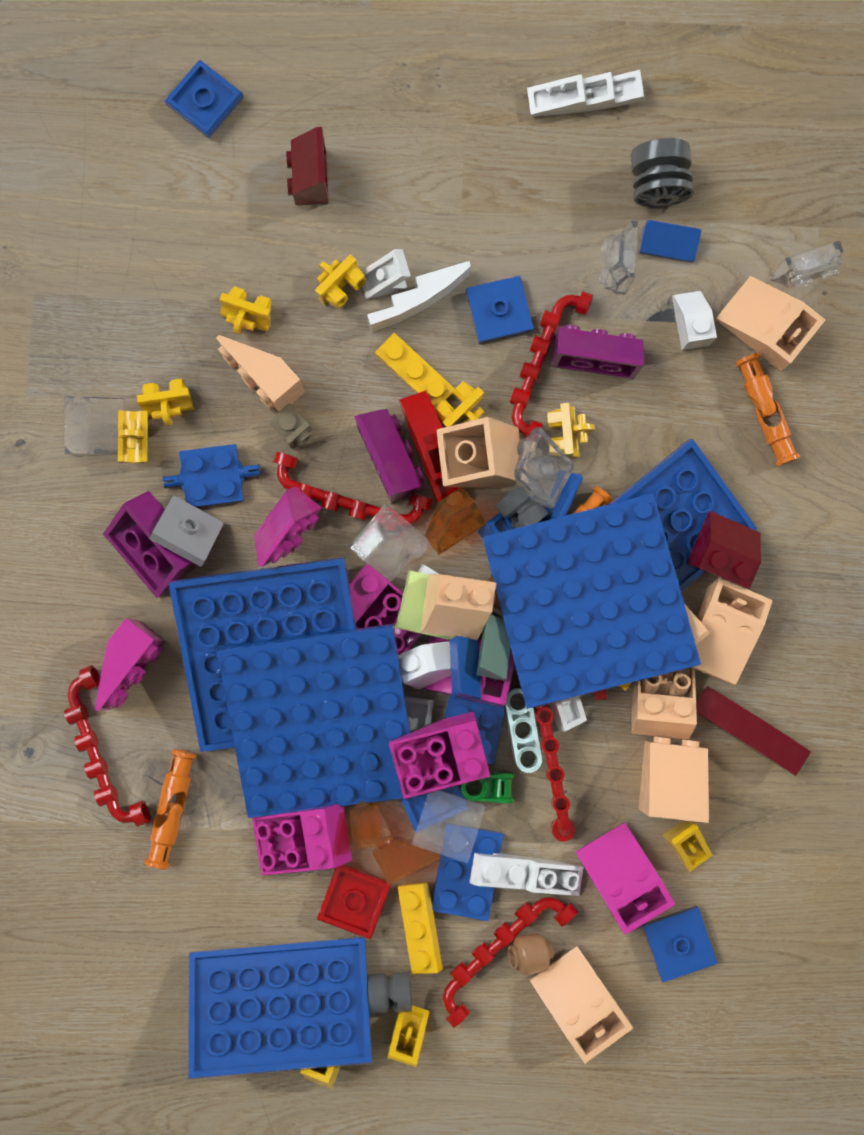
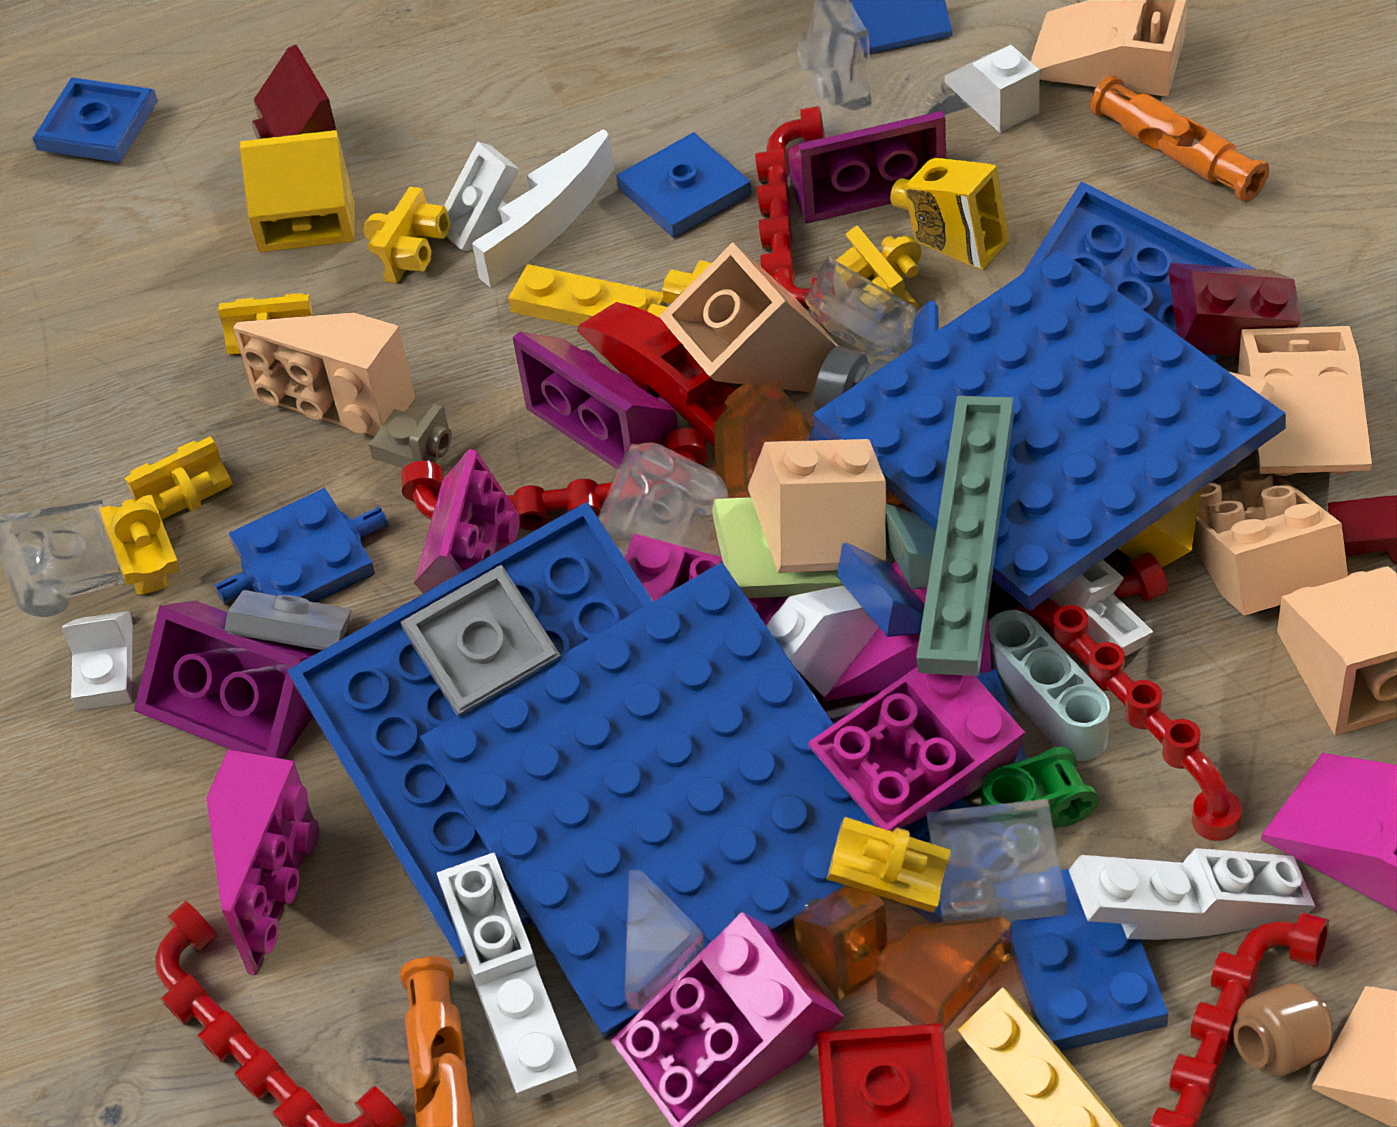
camera: 10 degrees left, 35 degrees down
none -> white slope [62,611,133,711]
none -> yellow slope [240,130,355,252]
none -> light grey plate [401,565,561,717]
none -> white slope [437,852,579,1104]
none -> clear slope [625,870,705,1010]
none -> yellow hips [826,817,951,912]
none -> yellow torso [890,158,1010,270]
none -> sand green plate [917,396,1014,676]

